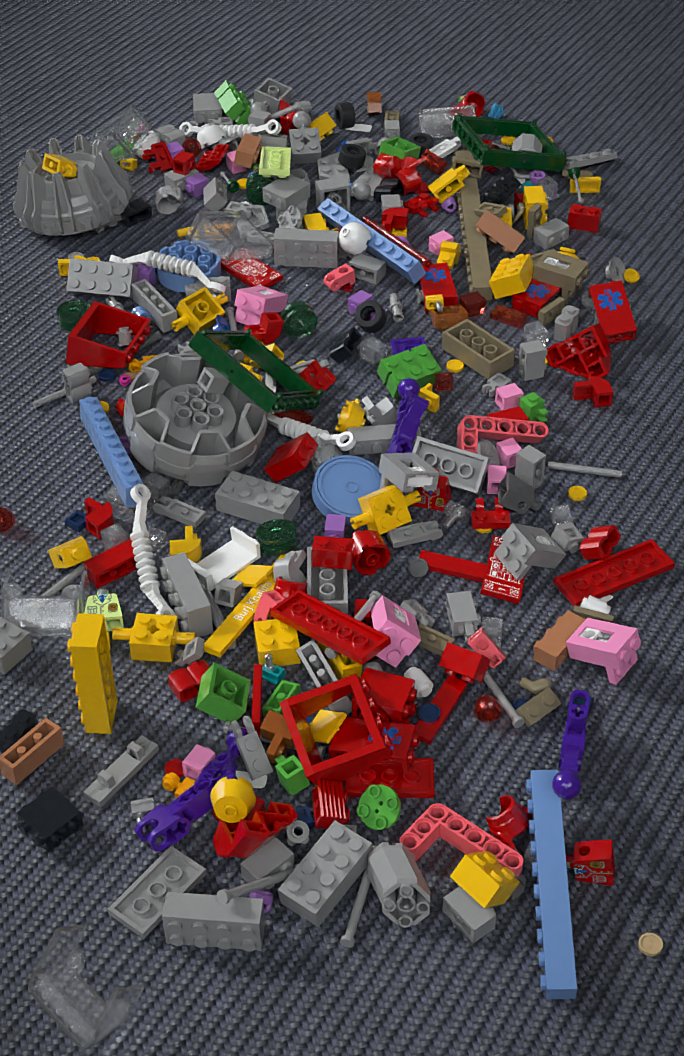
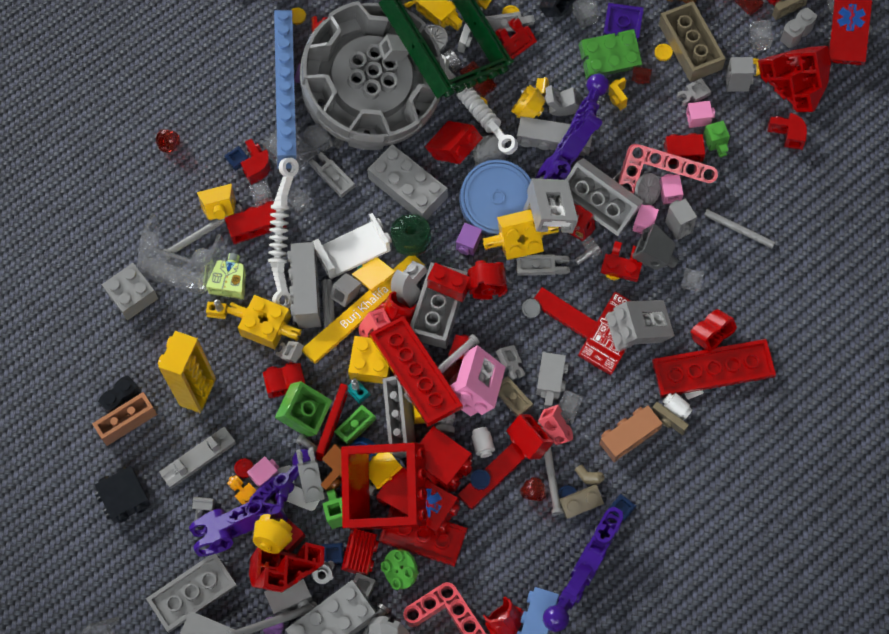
camera: 20 degrees right, 25 degrees up
yellow brick [170,526,202,563] -> none
light grey brick [551,522,584,553] -> none
bright pink brick [566,618,641,685] -> none
yellow piece [568,486,587,501] -> none

